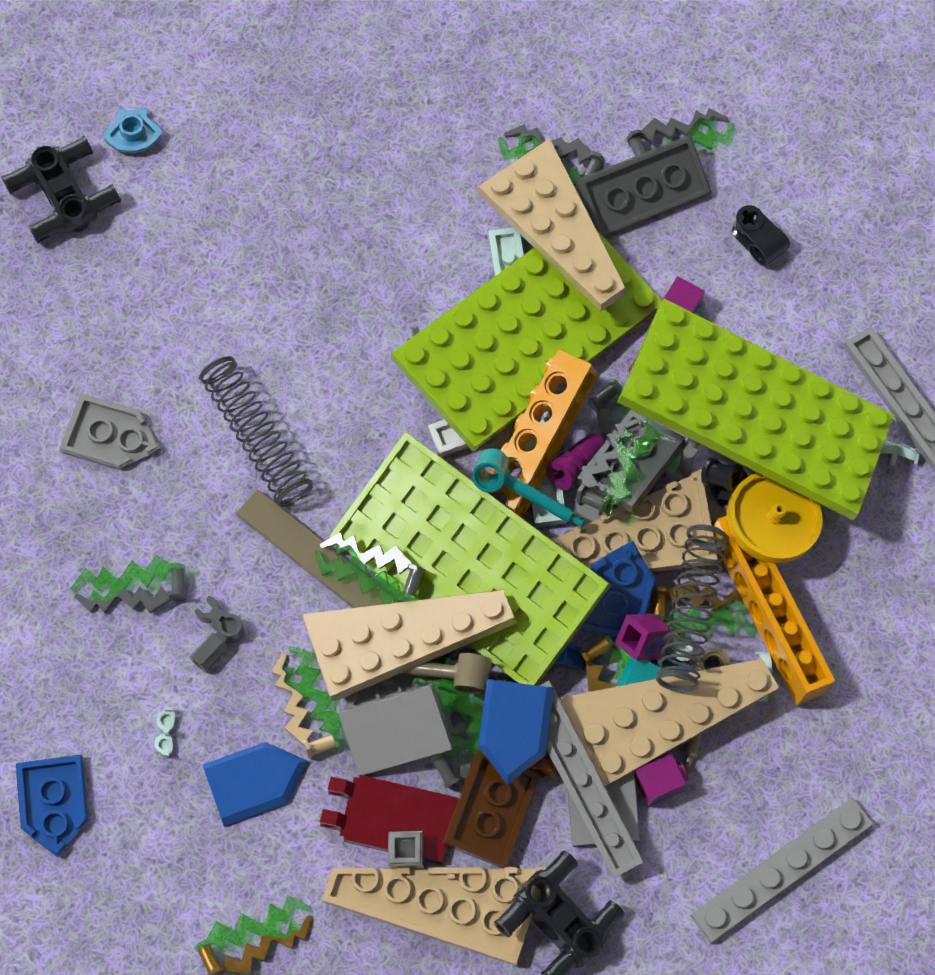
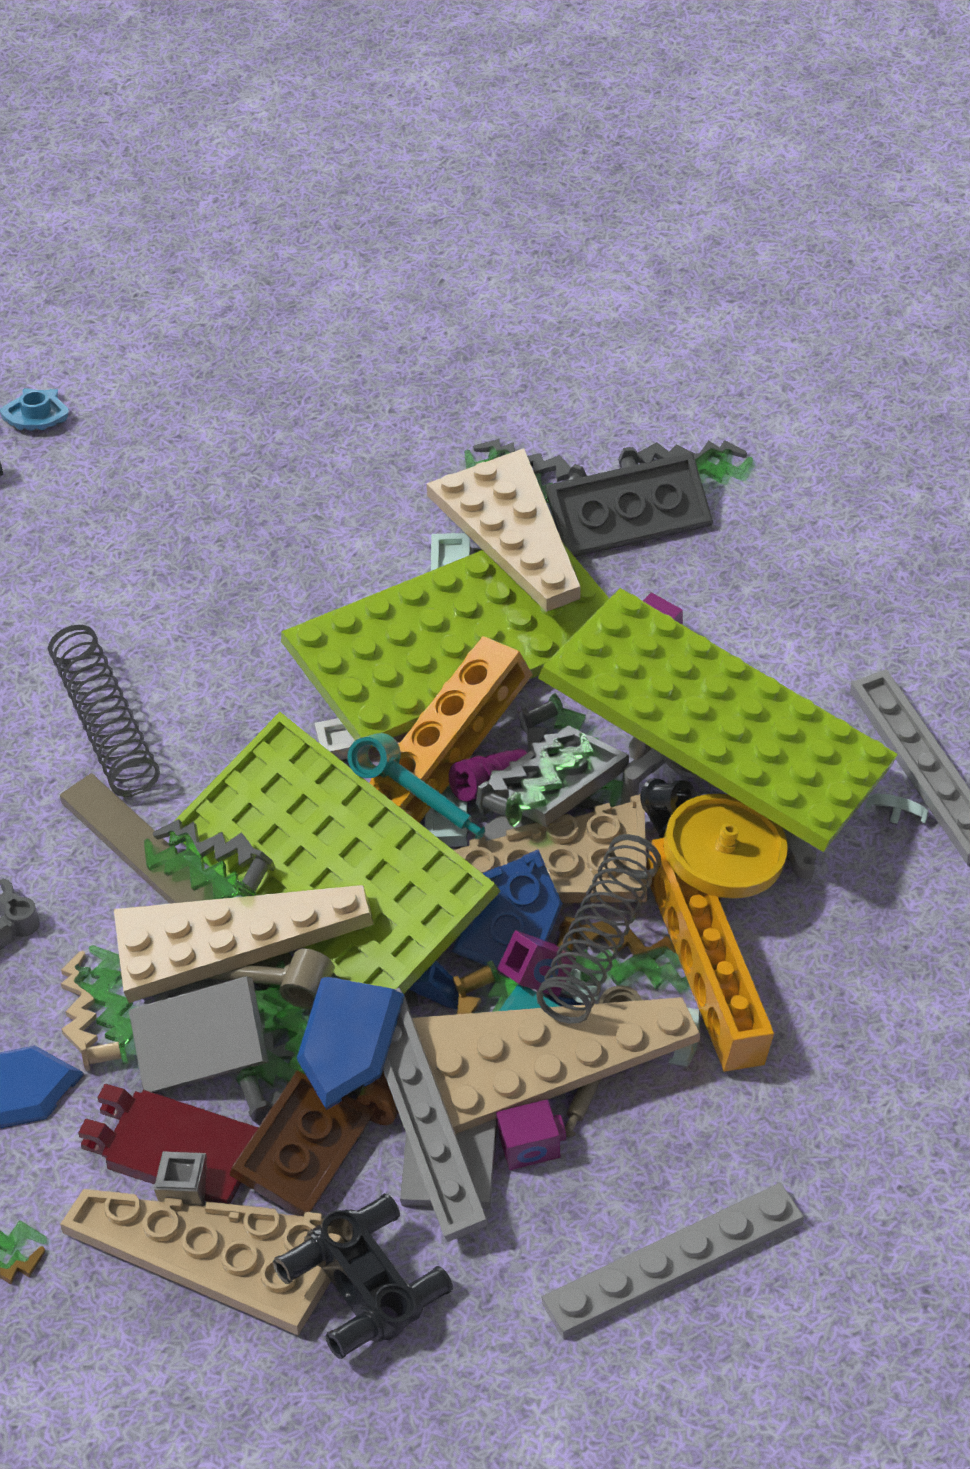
camera: 10 degrees right, 20 degrees down
black piece [732,205,790,267] -> none

